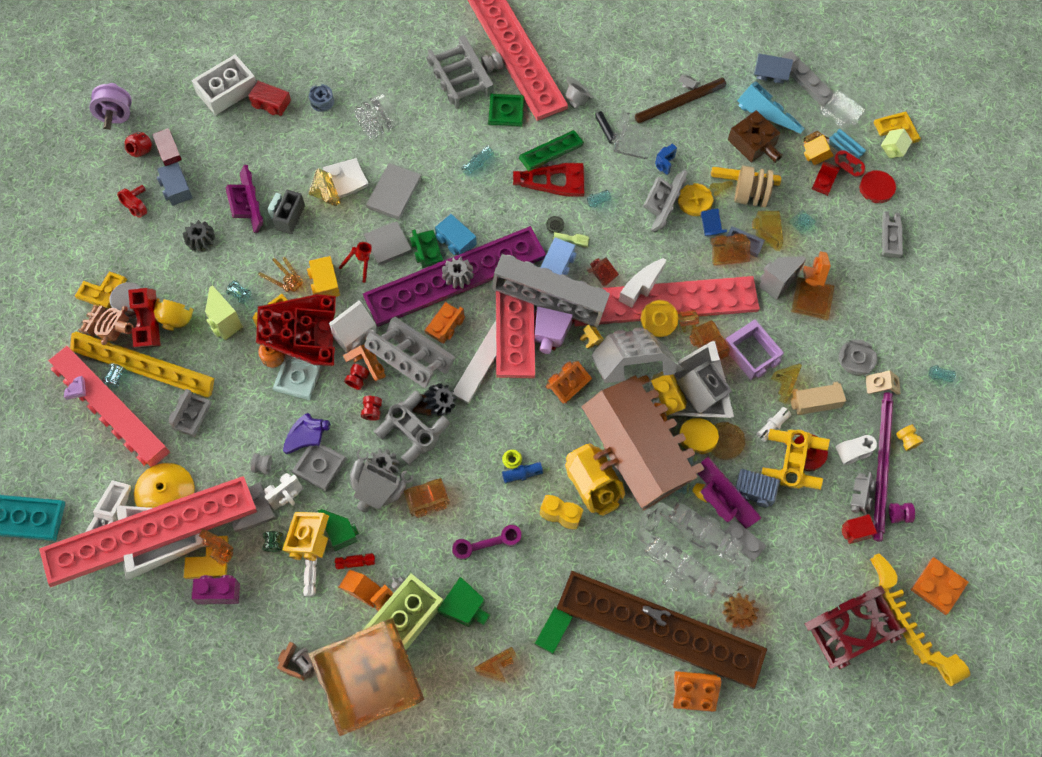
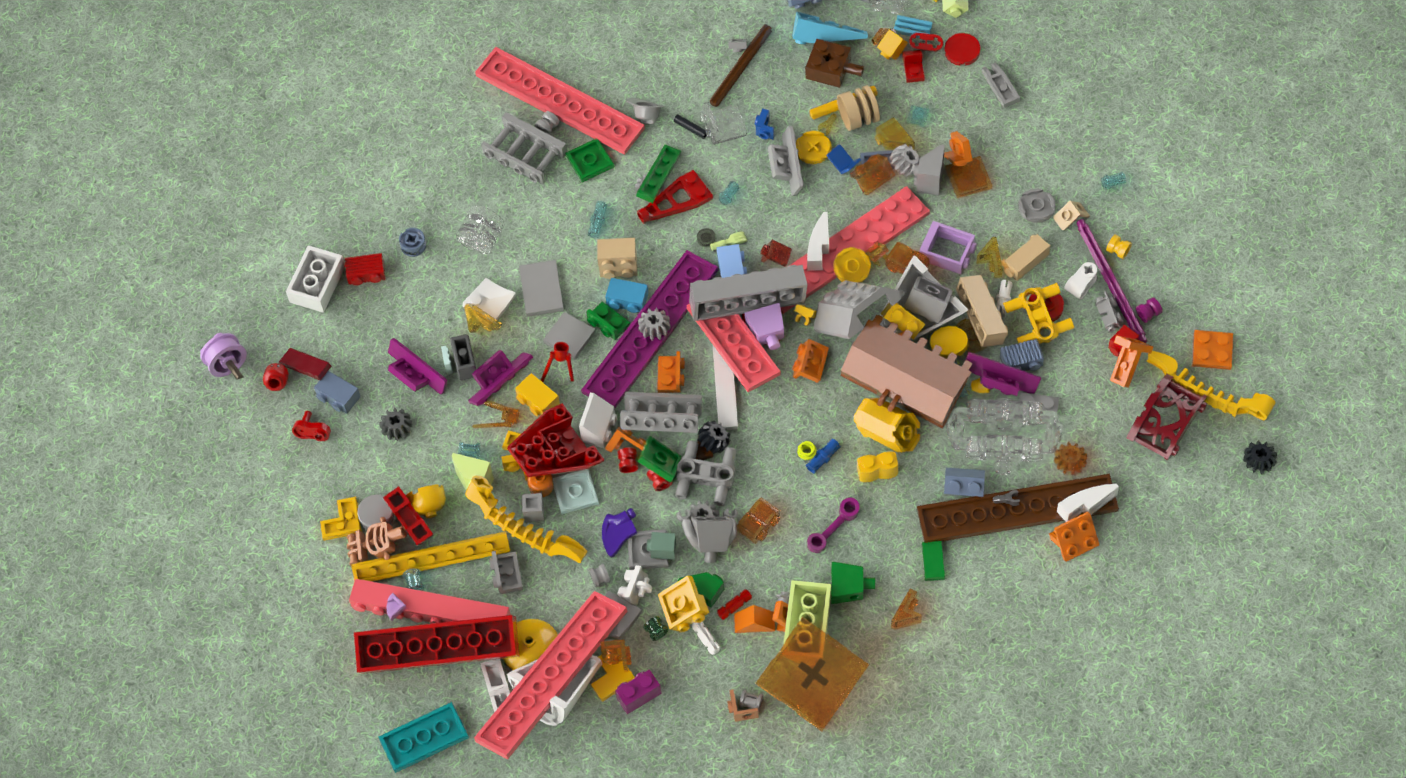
camera: 25 degrees left, 5 degrees down
none -> red brick [354,615,520,674]
none -> yellow piece [465,475,588,563]
none -> magenta bracket [468,350,533,406]
none -> light grey brick [522,493,544,522]
none -> tan brick [597,238,638,279]
none -> green tile [638,436,682,482]
none -> sand green brick [647,532,676,560]
none -> light grey gear [889,144,921,177]
none -> sand blue brick [944,467,985,497]
none -> tan brick [956,275,1008,347]
none -> white slope [1057,484,1119,522]
none -> orange bracket [1110,335,1154,388]
none -> black gear [1243,440,1277,475]

